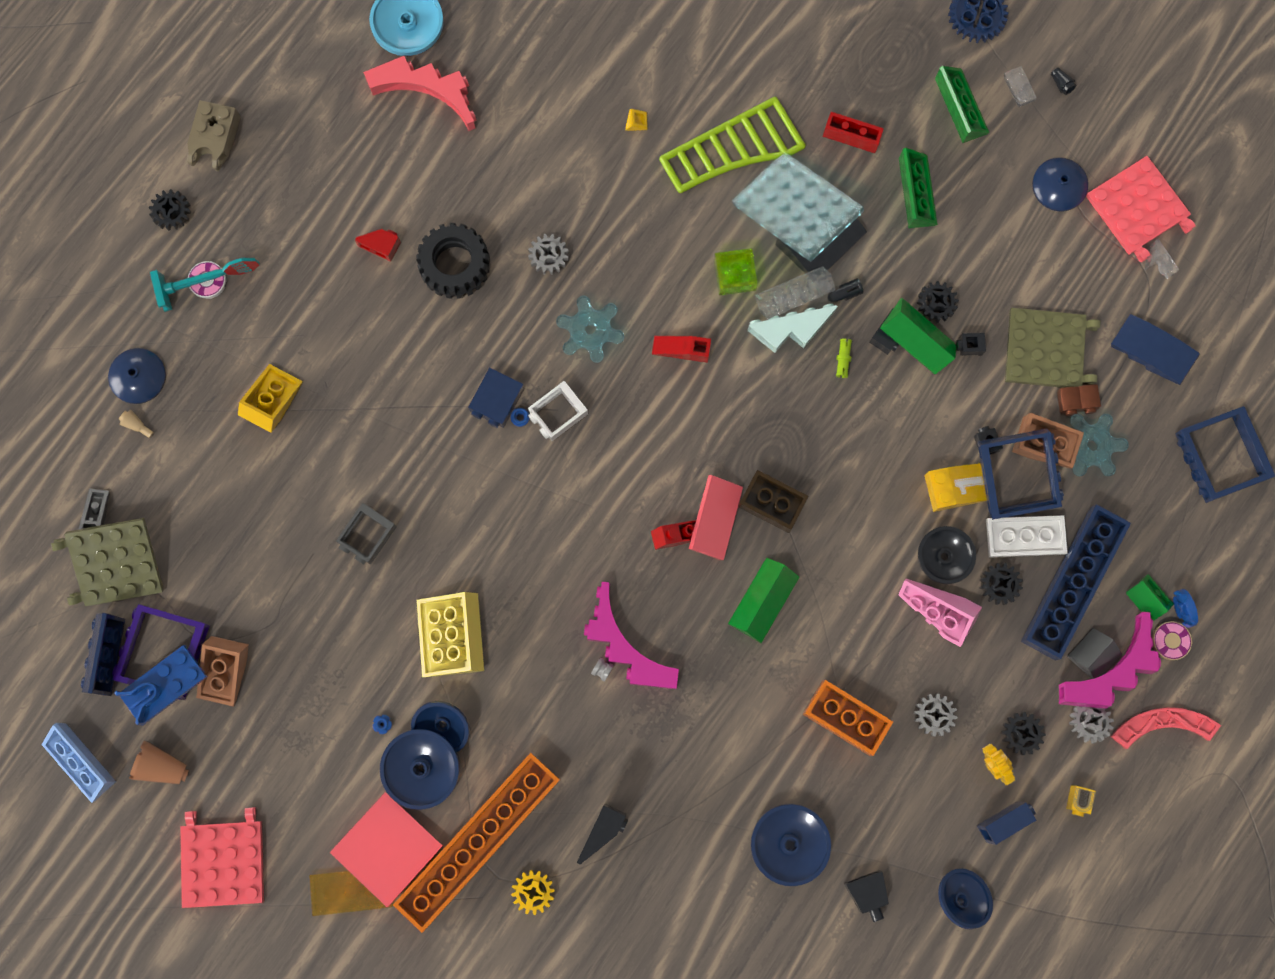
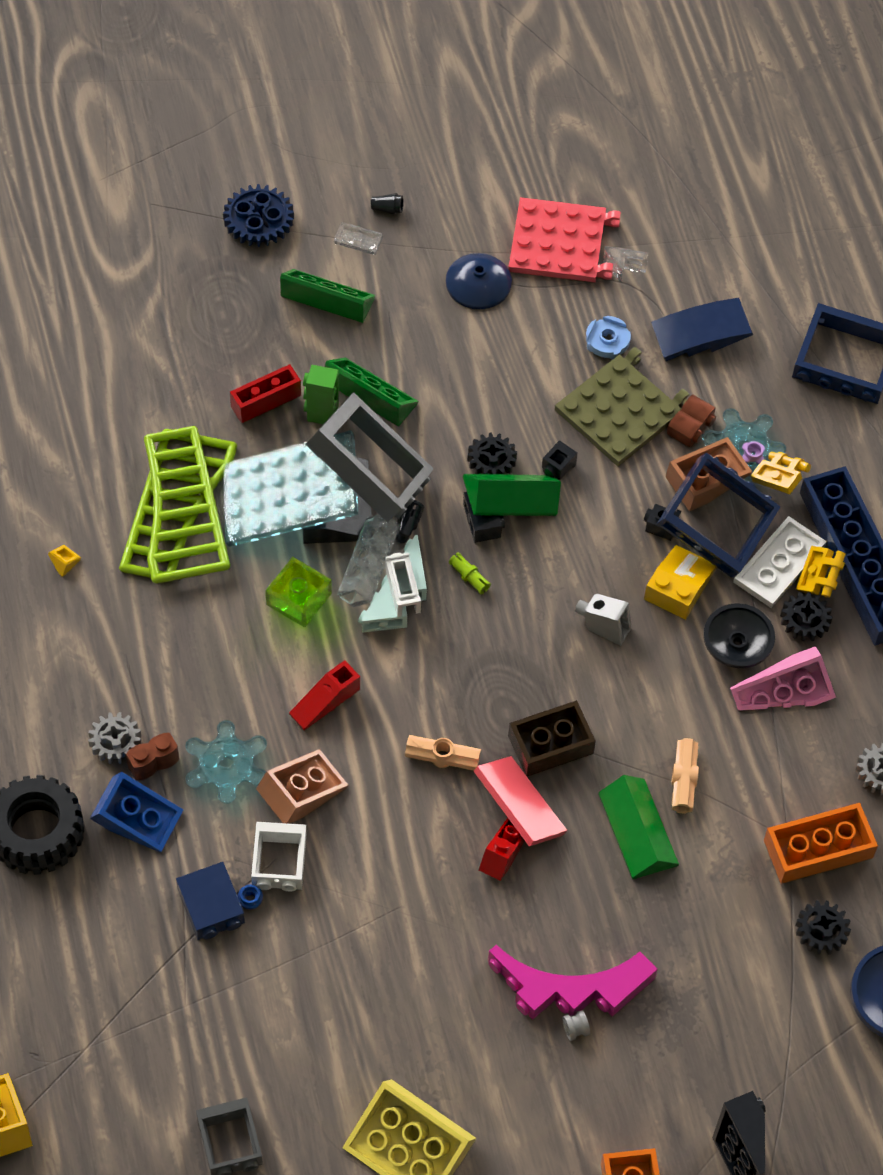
camera: 50 degrees left, 20 degrees down
none -> blue slope [90,772,183,852]
none -> copper brick [126,733,179,781]
none -> lime bar [144,426,230,584]
none -> nougat slope [256,749,348,824]
none -> bright green brick [303,365,339,424]
none -> dark grey window [305,392,434,522]
none -> white window [385,553,421,617]
none -> light nougat piece [405,735,481,771]
none -> light grey torso [575,594,632,646]
none -> light blue plate [586,316,631,359]
none -> light nougat piece [671,738,699,814]
none -> lavender plate [742,441,765,464]
none -> yellow plate [751,452,811,494]
none -> black gear [795,900,851,955]
none -> yellow plate [796,546,846,598]

